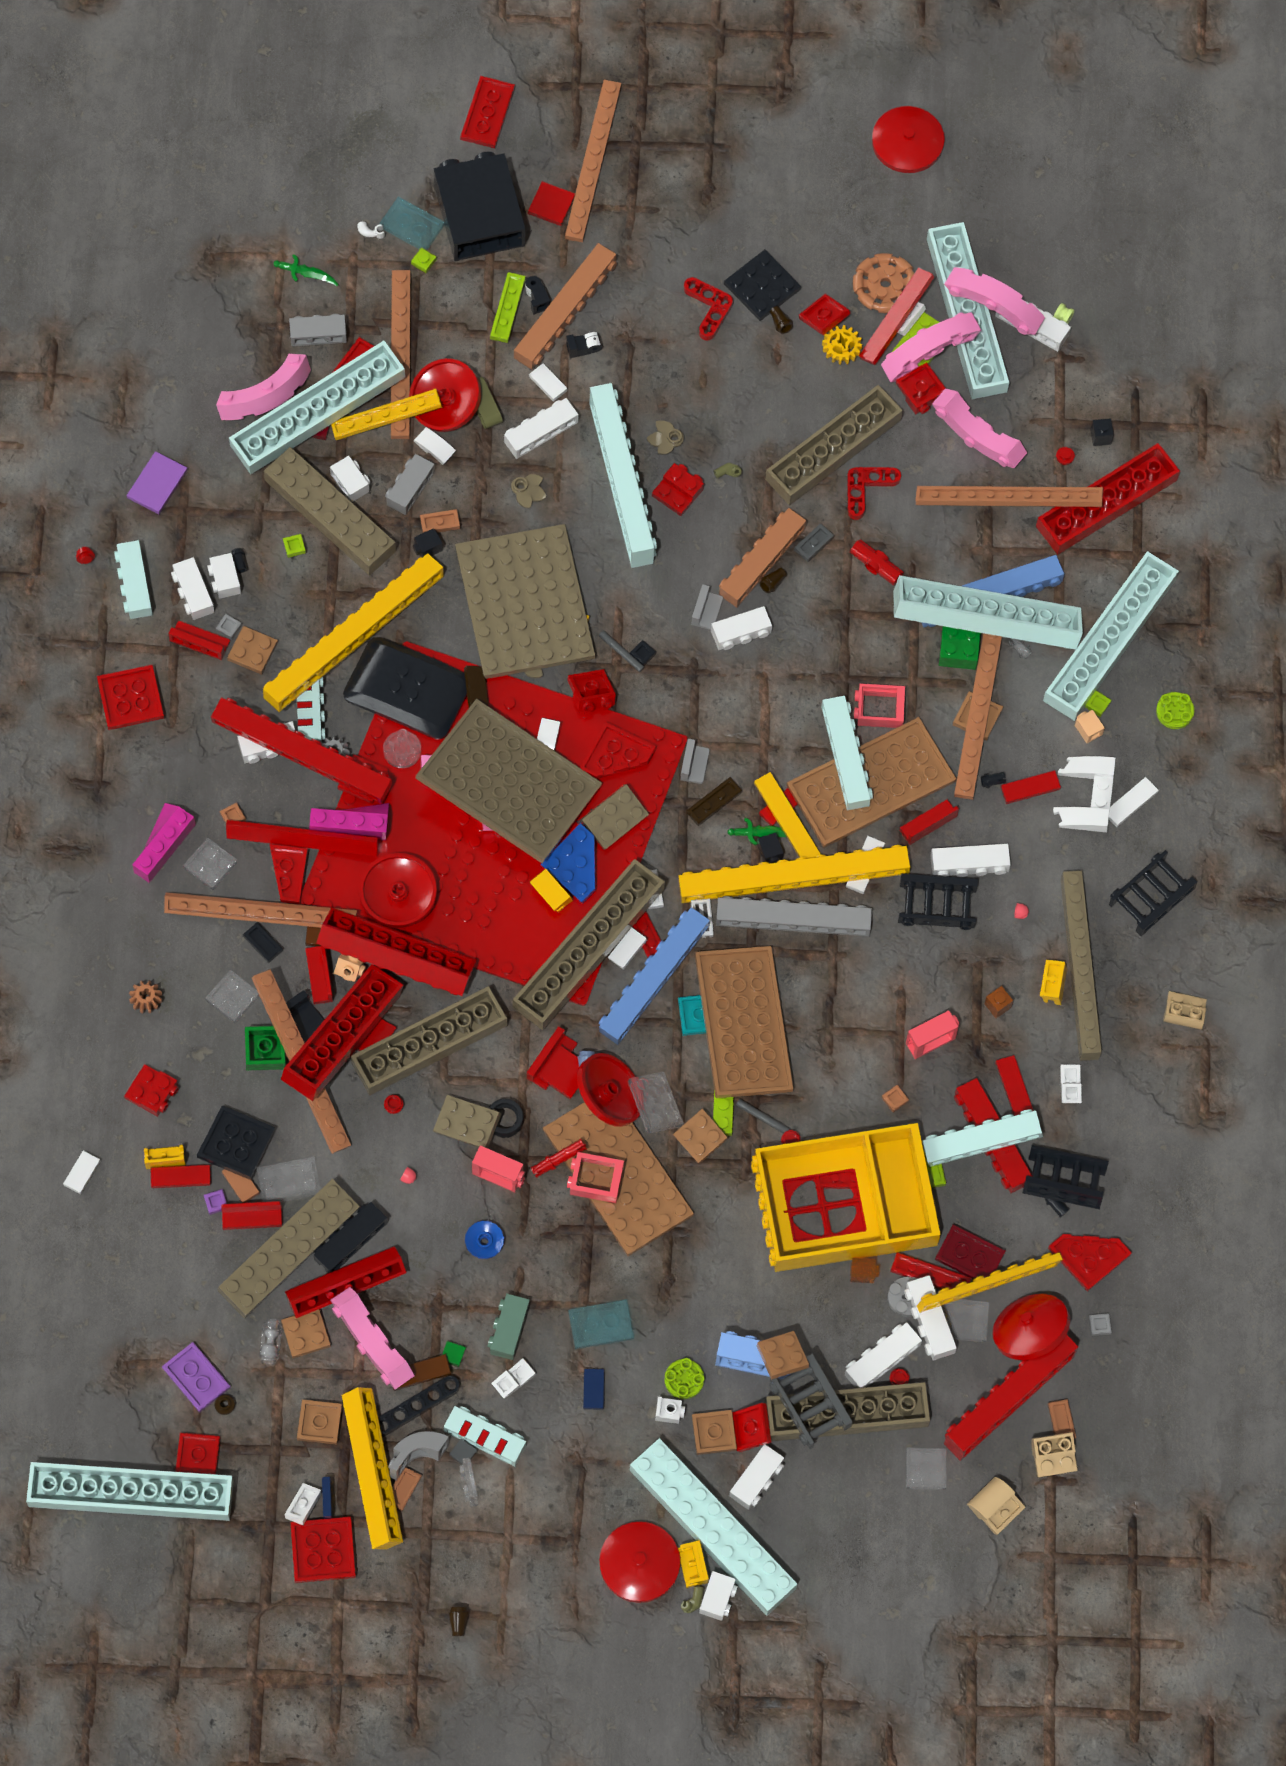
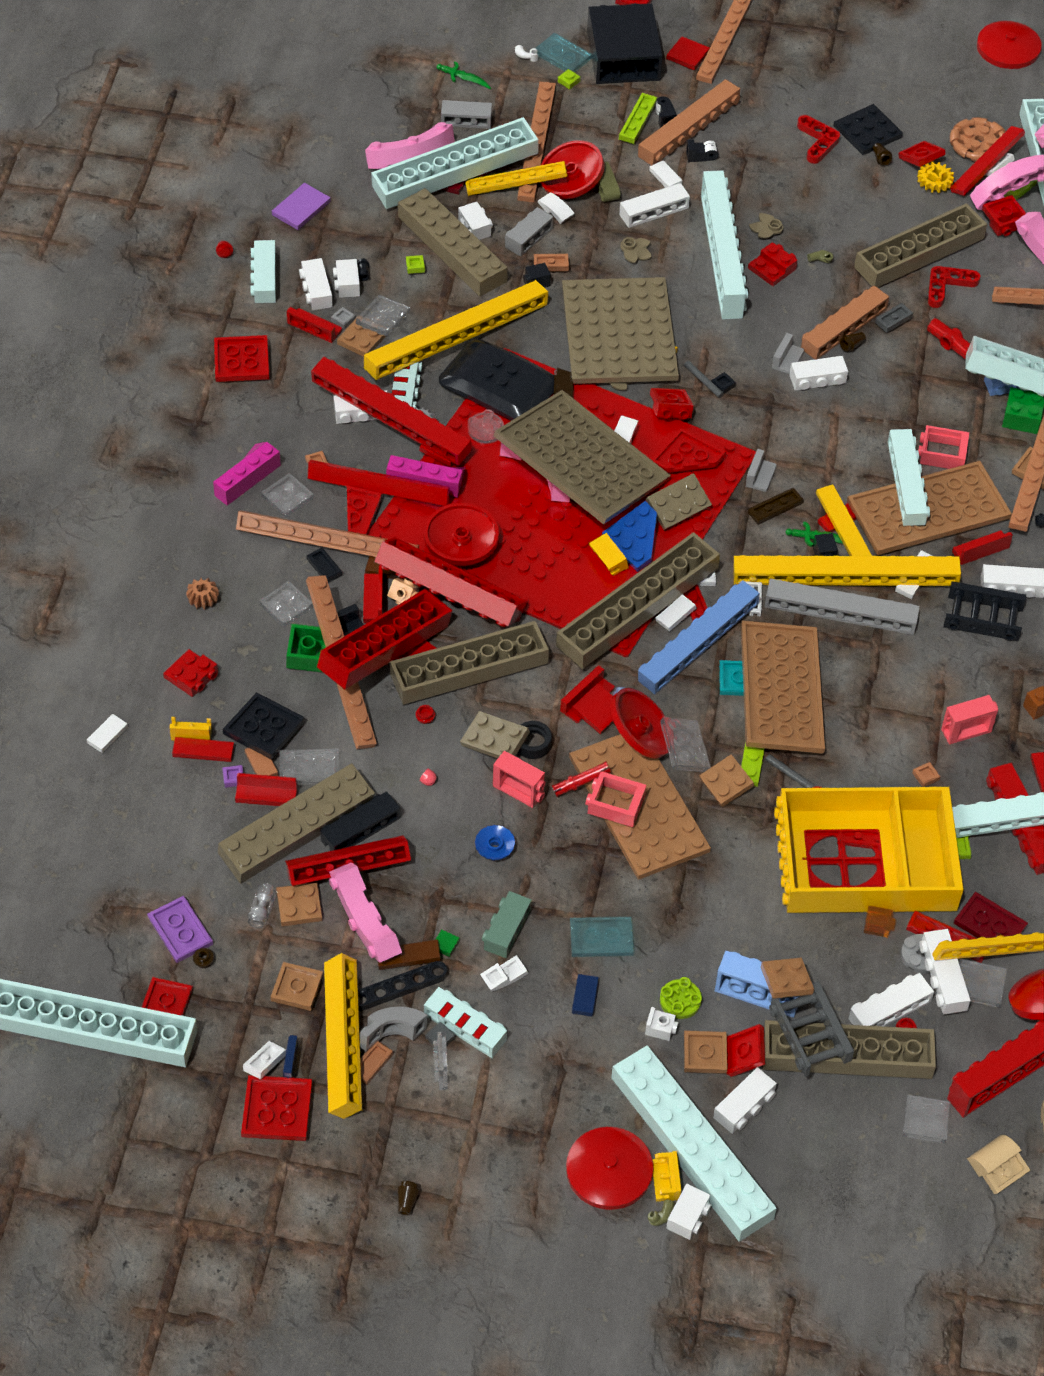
camera: 10 degrees right, 15 degrees down
none -> clear plate [355,295,410,336]

